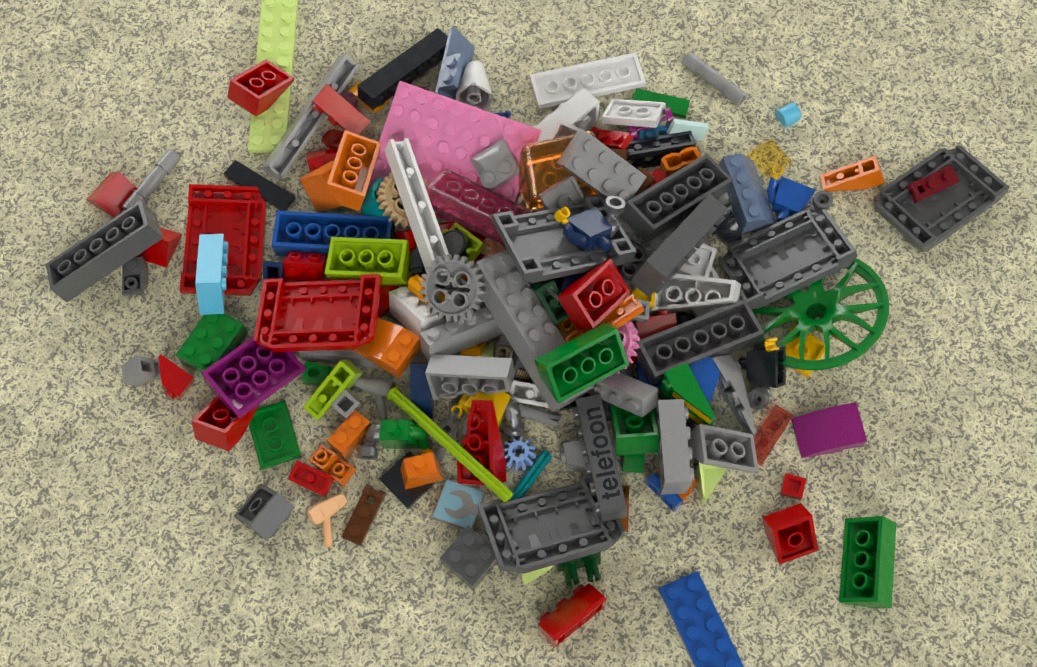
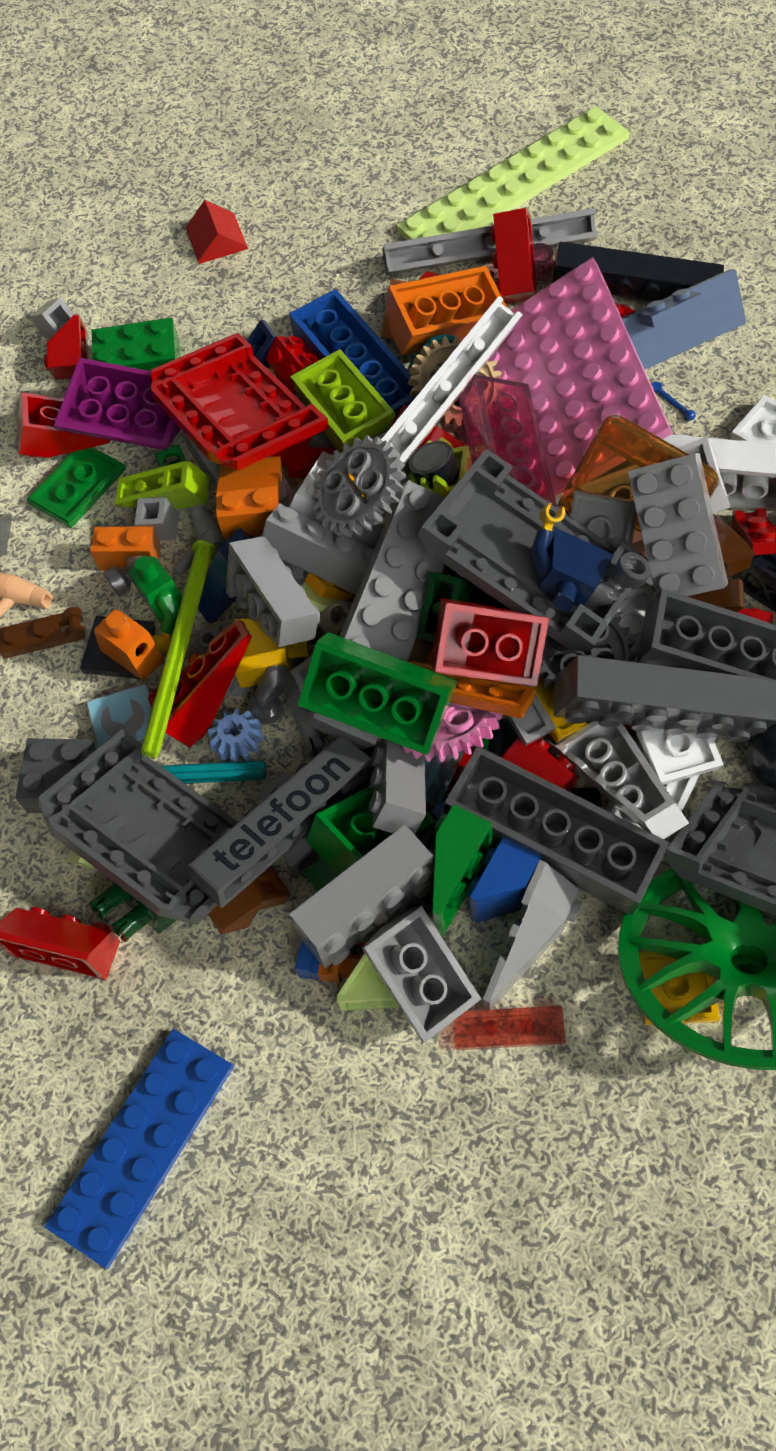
camera: 60 degrees right, 5 degrees down
dark grey brick [46,200,163,302] -> none
slope [86,172,137,218] -> none
light grey piece [122,149,181,210] -> none
dark grey slope [122,257,148,296] -> none
red slope [179,184,266,296] -> none
medium azure wedge [195,234,229,315] -> none
black tile [223,160,296,211] -> none
red slope [227,60,295,117] -> none
red plate [288,460,335,497] -> none
orange slope [309,444,356,487] -> none
white cone [456,61,493,110] -> none
light grey slope [470,139,523,193] -> none
black torso [738,337,786,410] -> none
red slope [762,503,819,565] -> none
red plate [780,473,806,500] -> none
magenta slope [791,402,867,458] -> none
green slope [839,516,896,609] -> none

